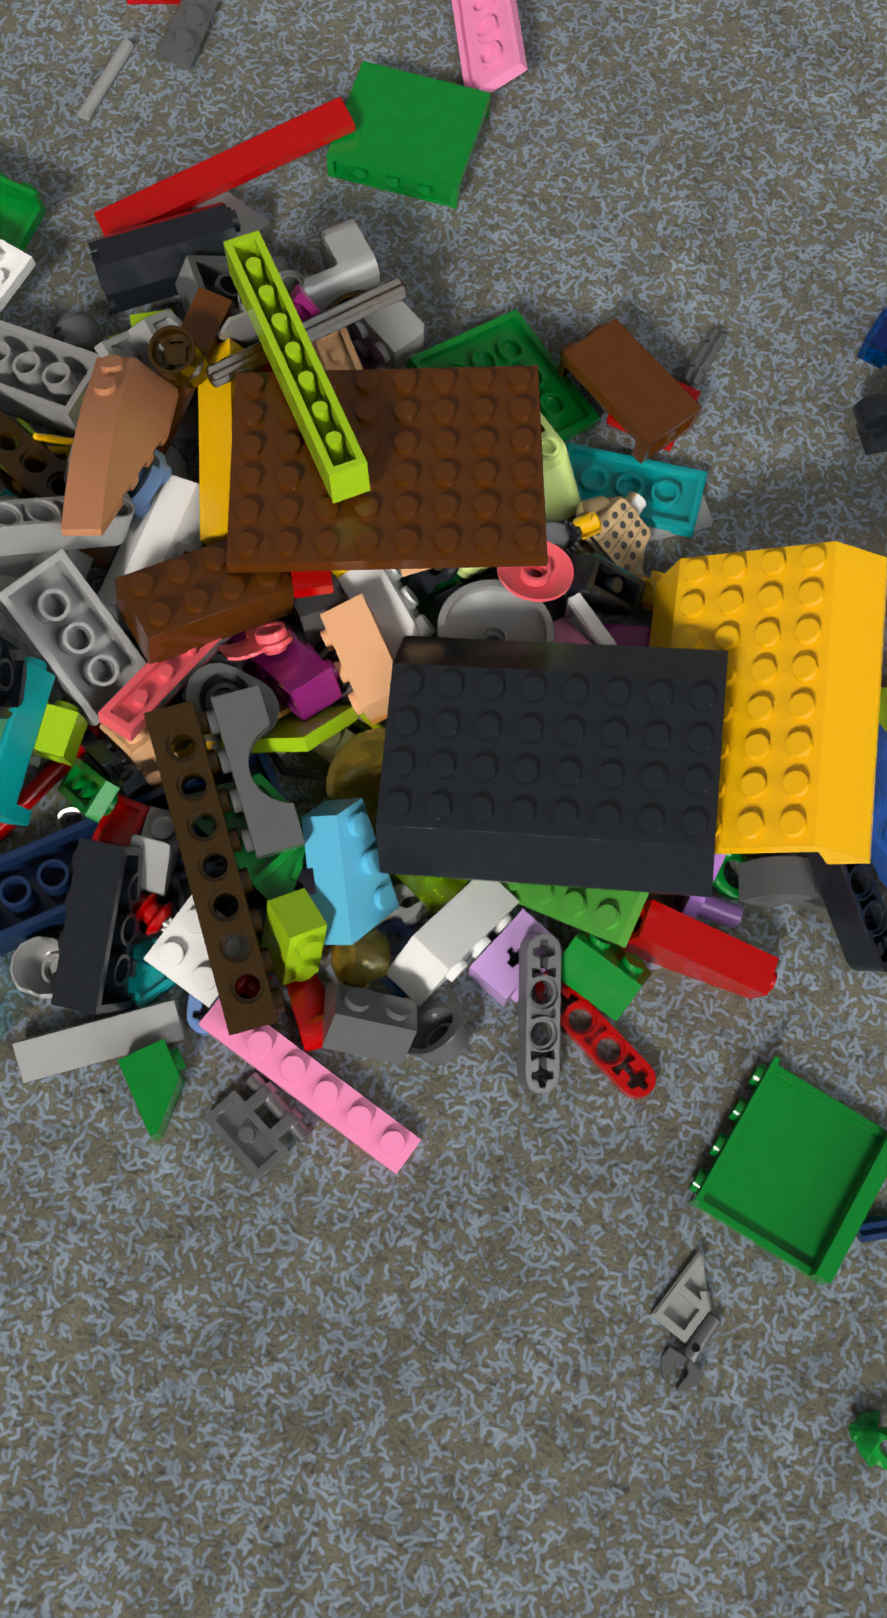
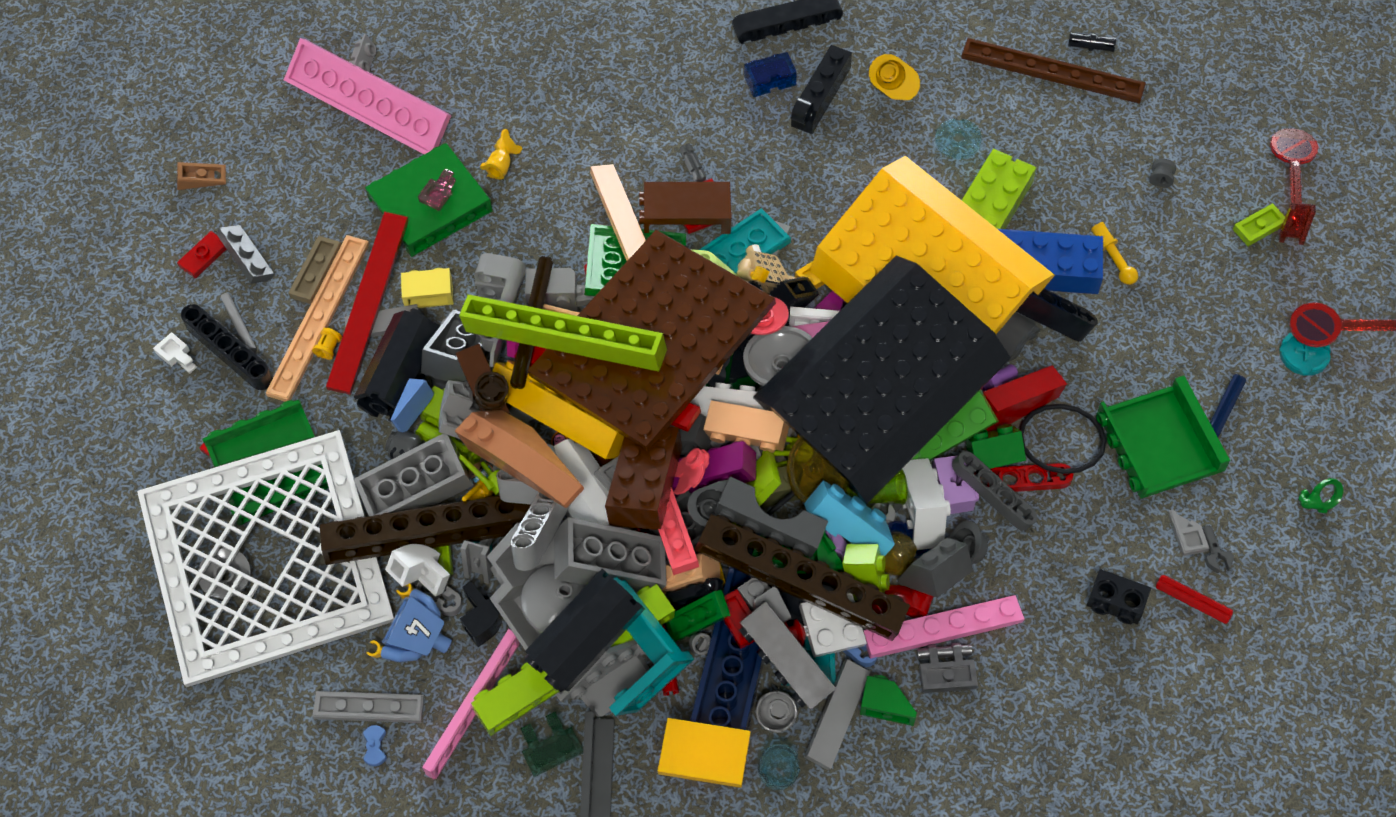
camera: 45 degrees left, 10 degrees down
none -> white plate [153,332,197,374]
none -> black beam [181,304,273,390]
none -> light nougat tile [266,235,370,402]
none -> dark tan plate [288,235,341,304]
none -> yellow bush [312,328,342,360]
none -> medium blue slope [391,378,434,433]
none -> light yellow piece [401,268,454,308]
none -> clear pink plate [418,169,456,211]
none -> yellow animal [480,129,523,180]
none -> light nougat tile [590,164,646,261]
none -> black piece [1019,404,1107,474]
none -> black brick [1086,569,1152,625]
none -> red axle [1156,575,1233,624]

